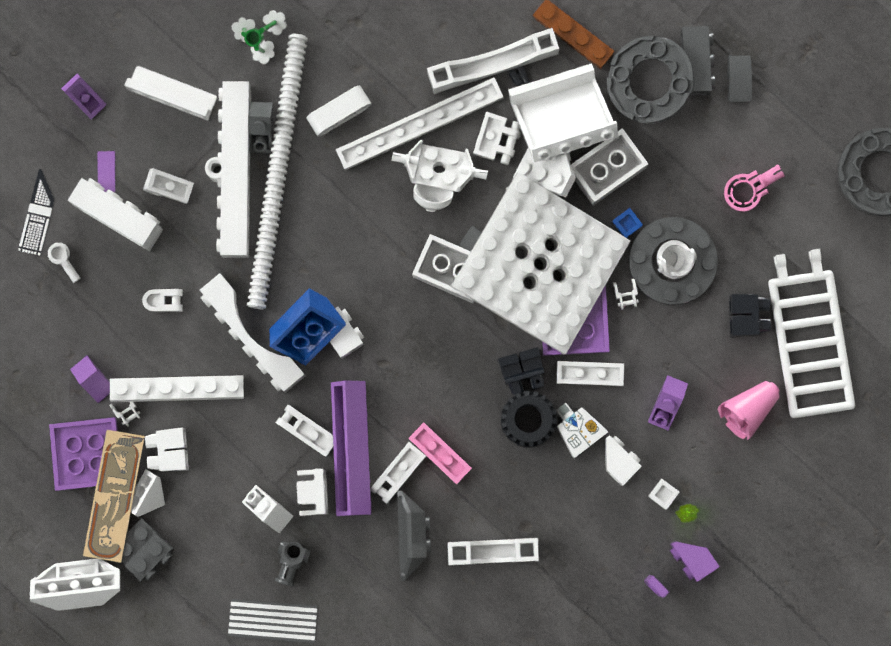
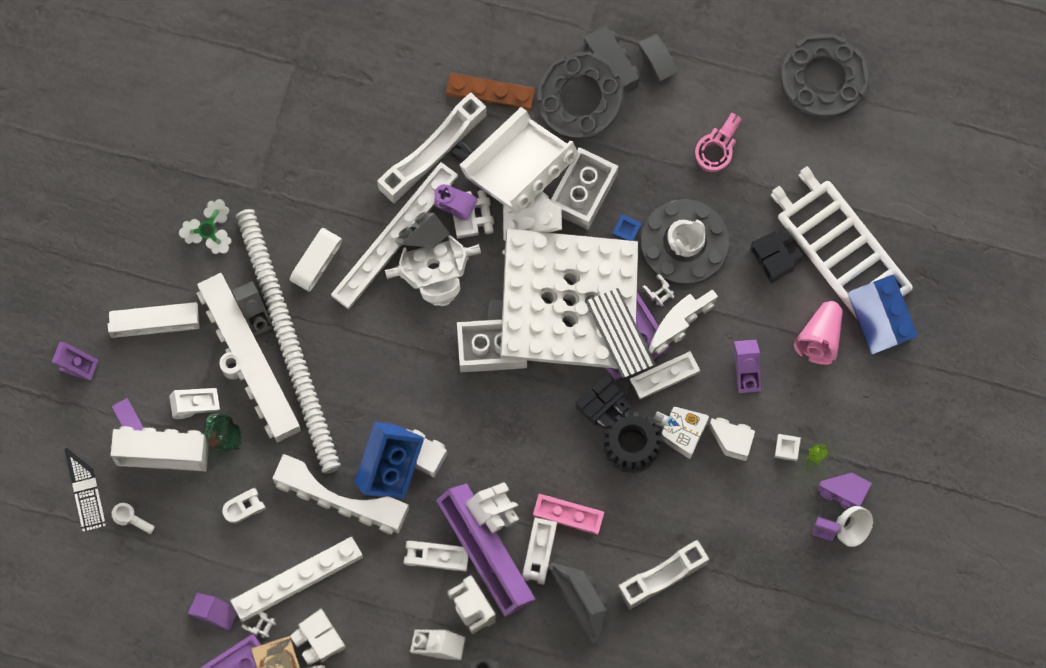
camera: 35 degrees left, 10 degrees down
none -> clear green hair [204,413,241,452]
none -> dark grey slope [395,212,450,248]
none -> medium lavender piece [434,184,478,221]
none -> white hips [465,482,519,533]
none -> sticker [586,288,656,378]
none -> white slope [648,290,718,355]
none -> white piece [837,506,873,547]
none -> blue slope [847,274,918,355]

